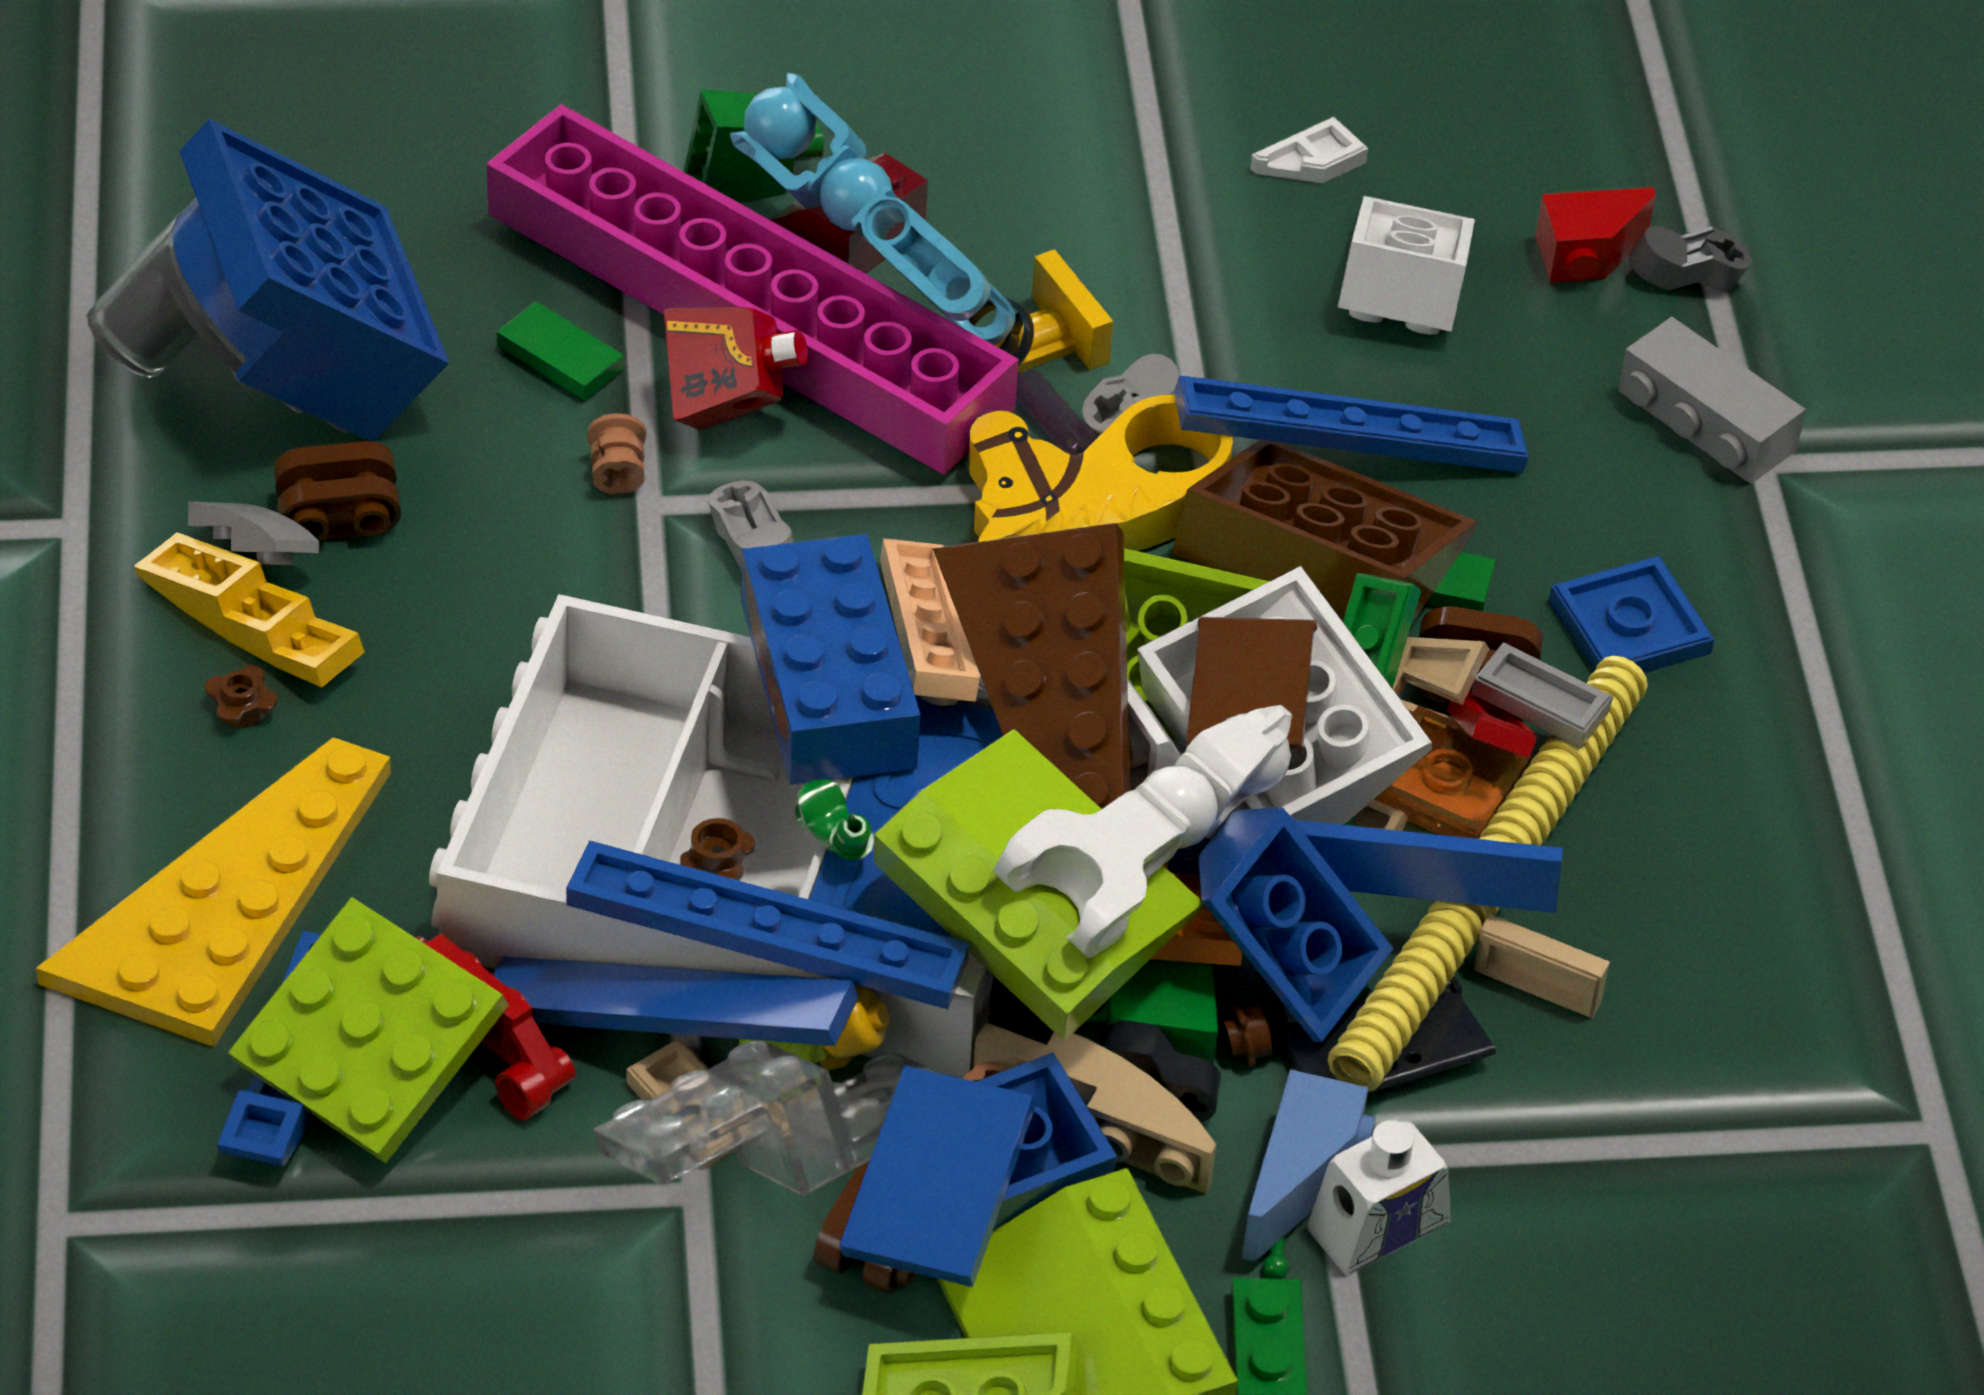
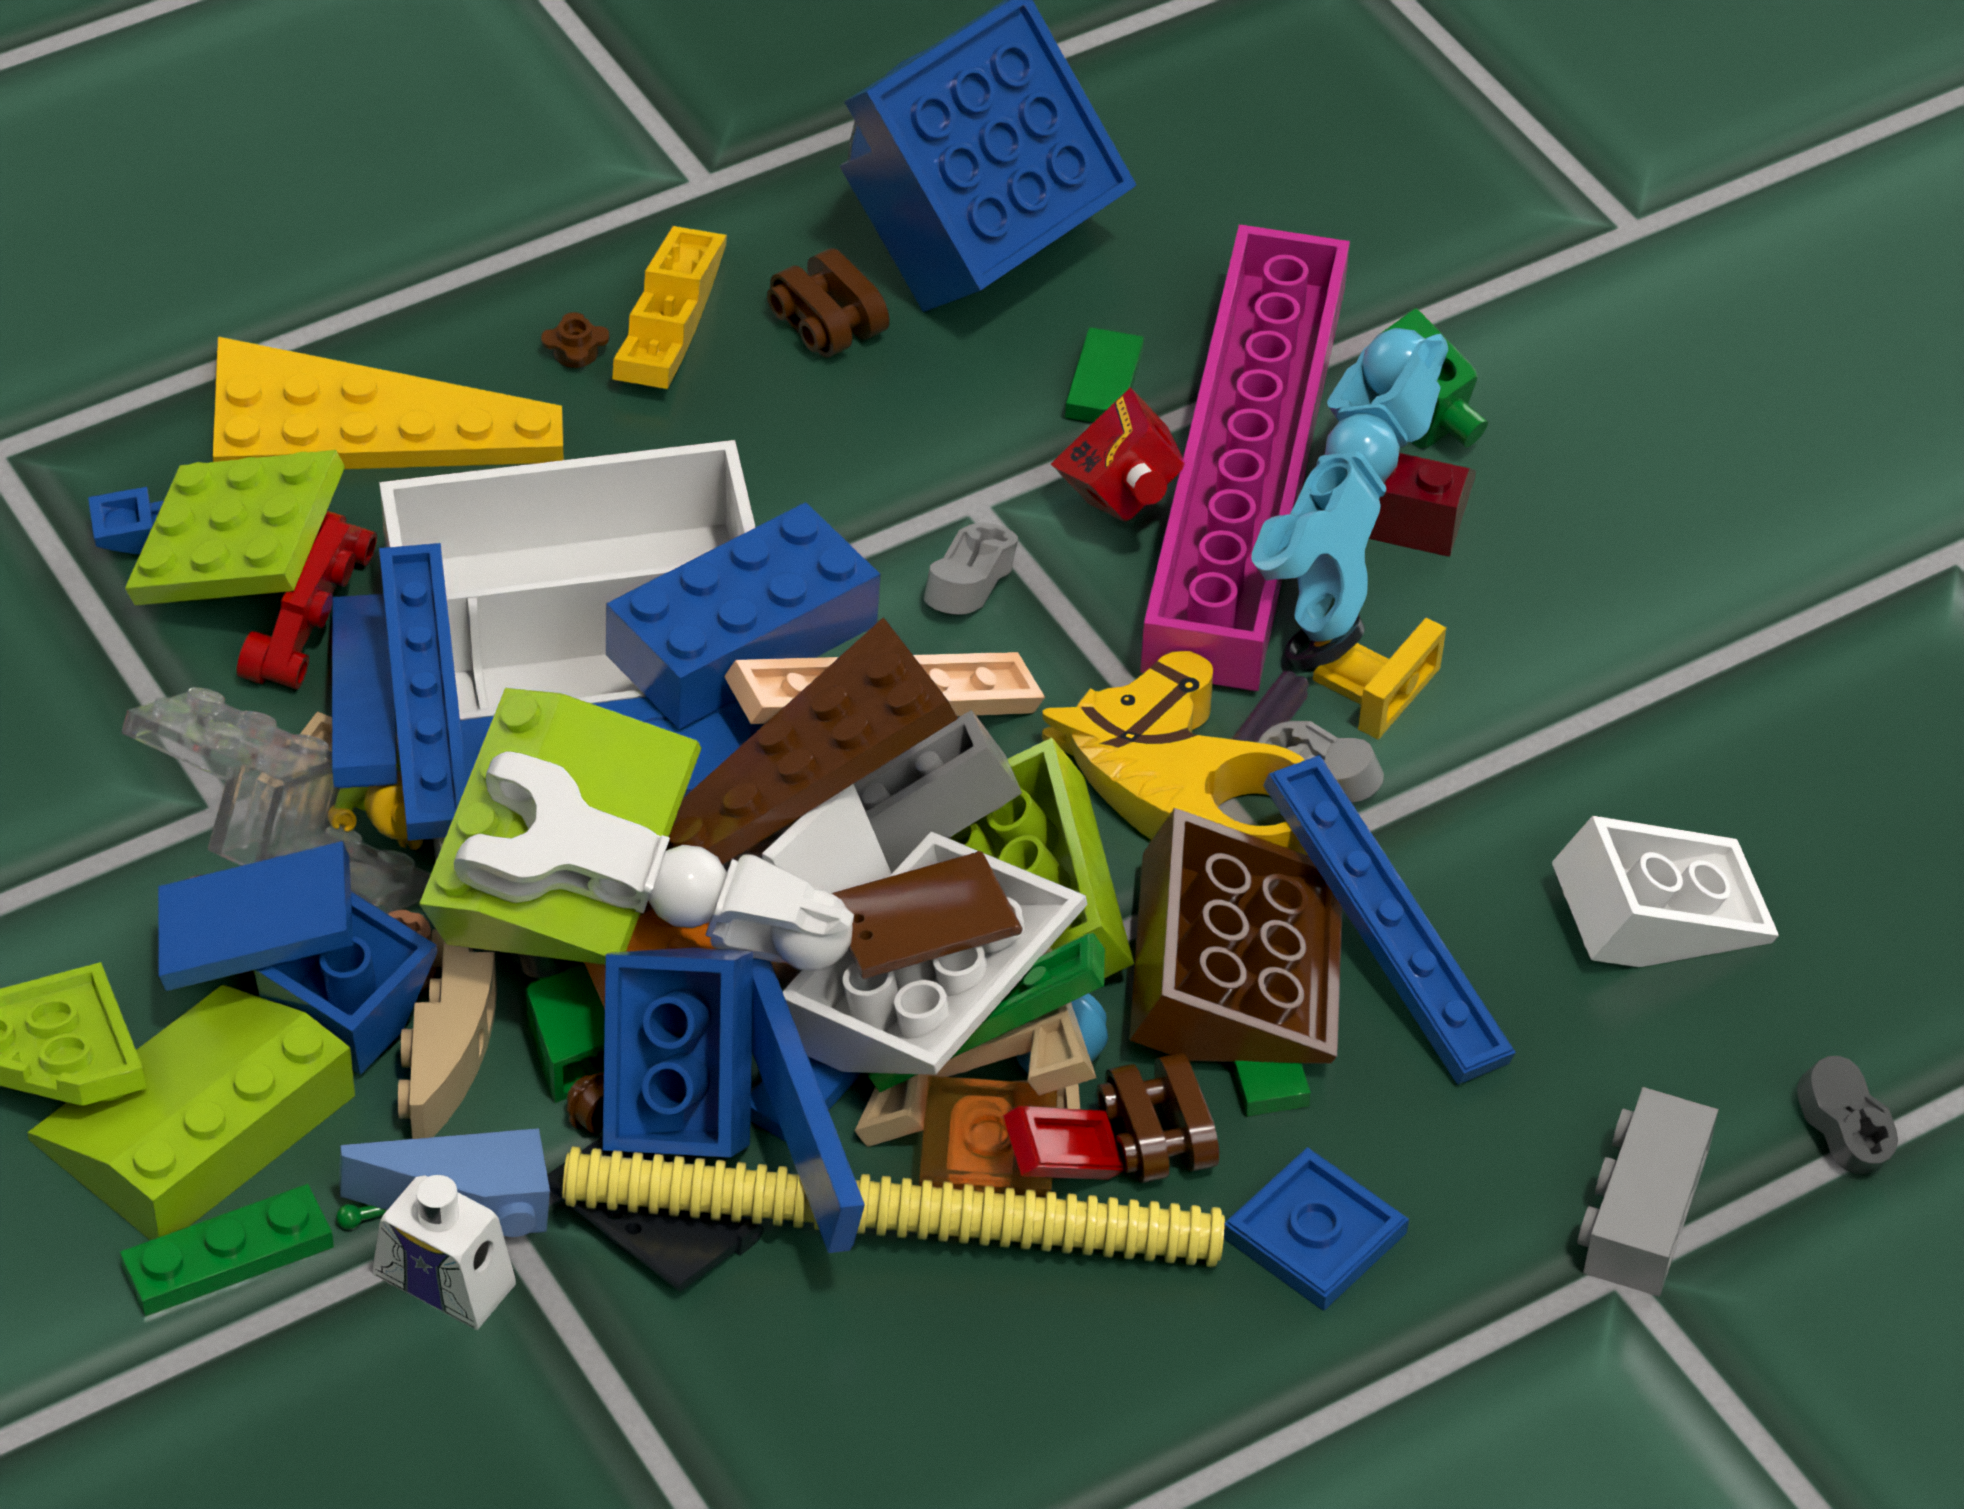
camera: 65 degrees right, 0 degrees up
light grey slope [188,502,319,565] -> none
nougat bush [586,413,646,494] -> none
reddish brown plate [680,818,755,881] -> none
green piece [795,779,874,861] -> none
black piece [1099,1020,1221,1122] -> none
white tile [1250,117,1368,184] -> none
light grey tile [1471,642,1613,748] -> none
tan tile [1474,914,1610,1018] -> none
red slope [1535,187,1656,283] -> none

